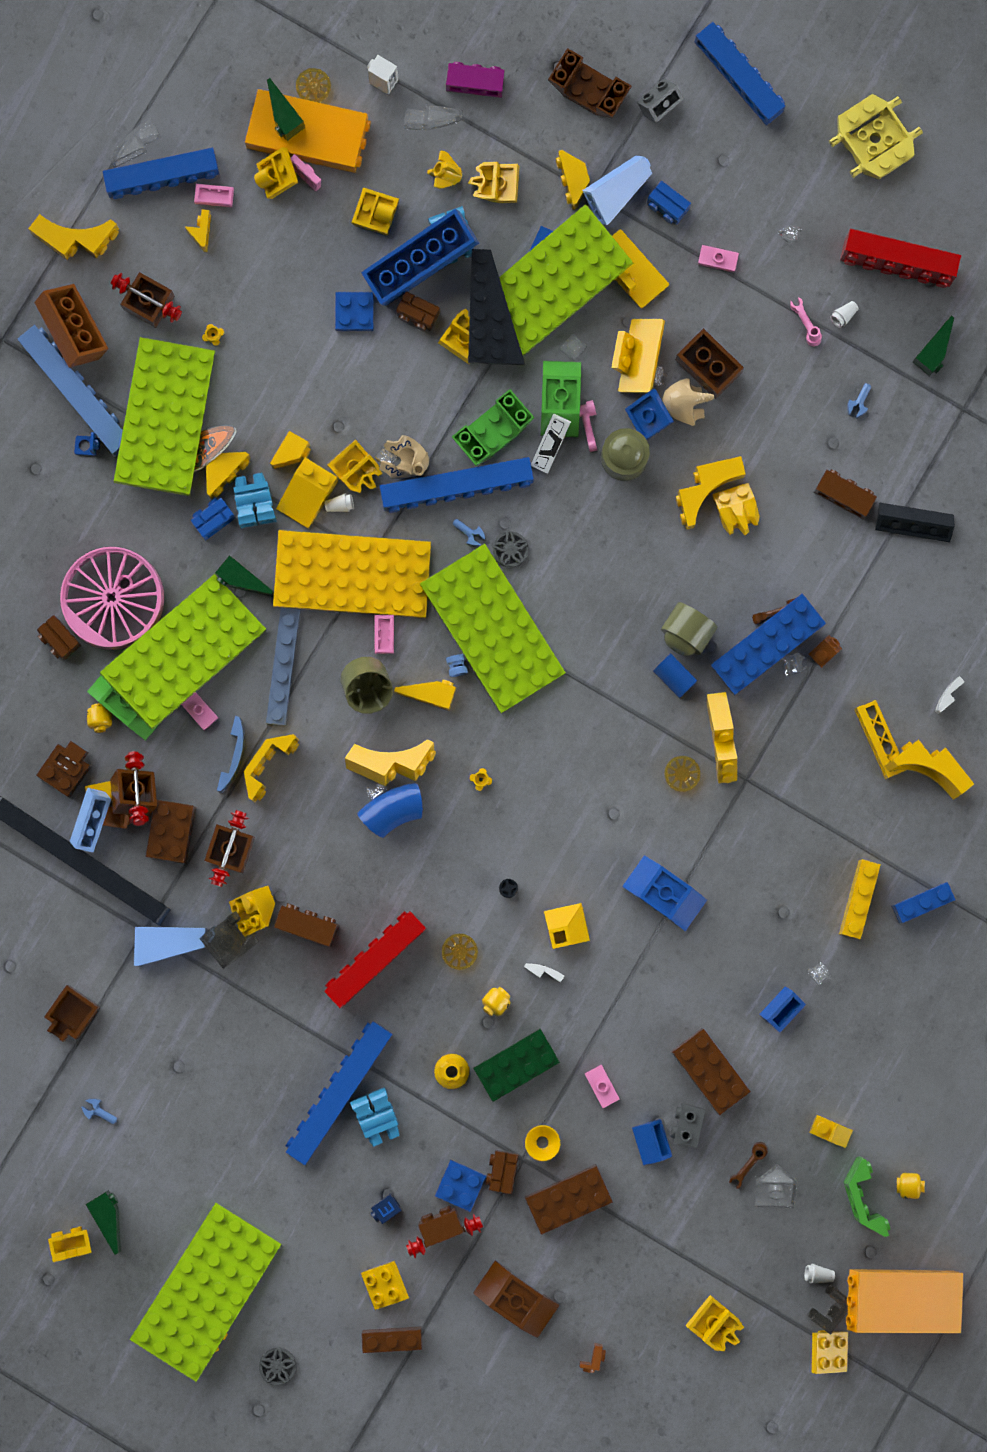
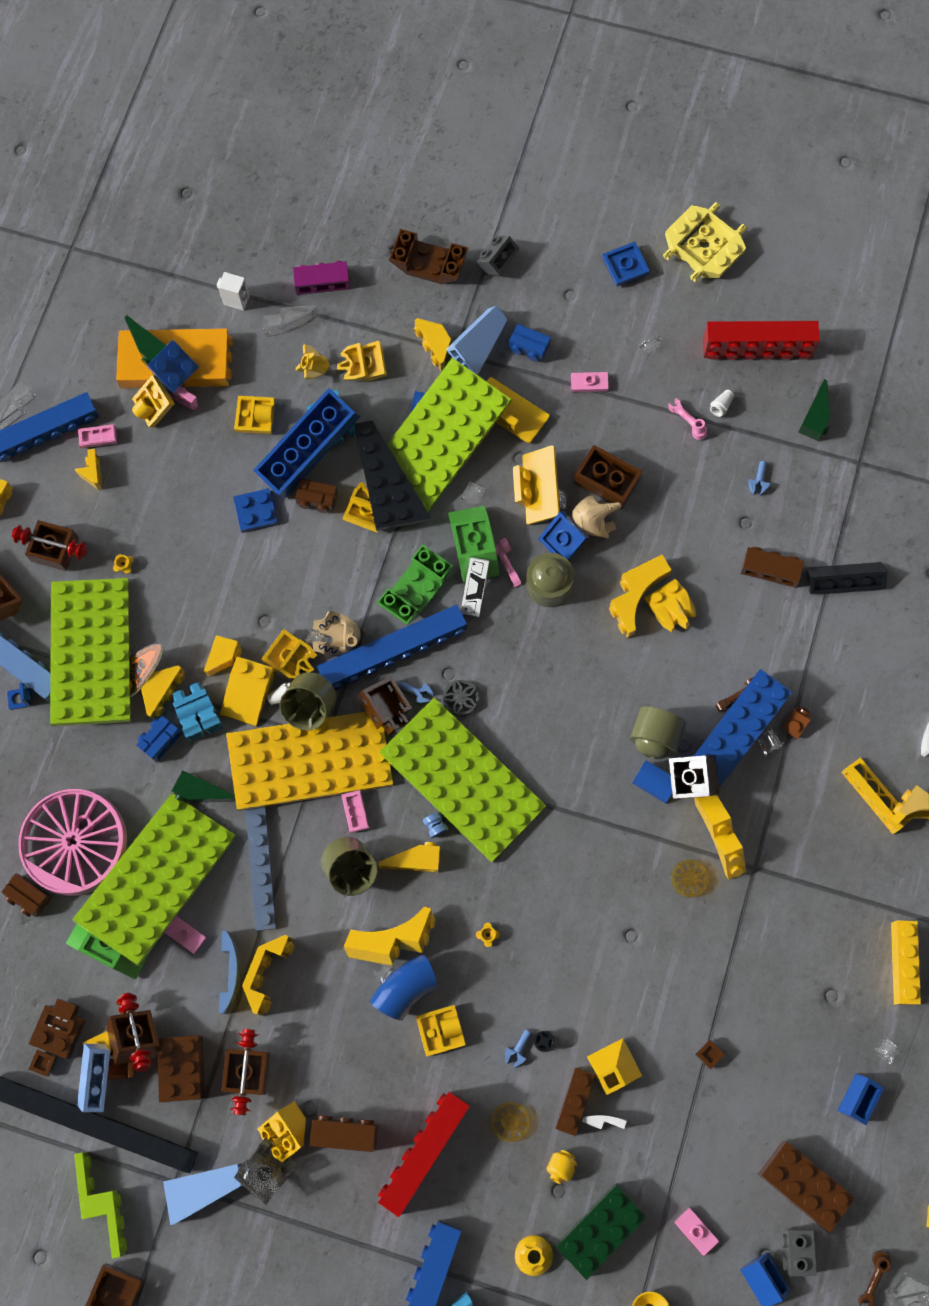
camera: 10 degrees left, 10 degrees down
yellow head [87,703,112,733] -> none
clear yellow wheel [296,68,331,103] -> none
blue slope [622,855,707,931] -> none
blue brick [694,22,785,126] -> none
none -> reddish brown plate [28,1050,57,1077]
none -> lime bracket [74,1152,127,1259]
none -> blue plate [146,340,199,393]
none -> olive piece [279,673,336,730]
none -> reddish brown piece [357,676,412,735]
none -> yellow plate [415,1005,466,1057]
none -> medium blue bar [505,1030,532,1067]
none -> reddish brown brick [555,1068,595,1136]
none -> blue plate [602,242,650,287]
none -> brick [669,754,720,799]
none -> reddish brown plate [695,1040,725,1070]

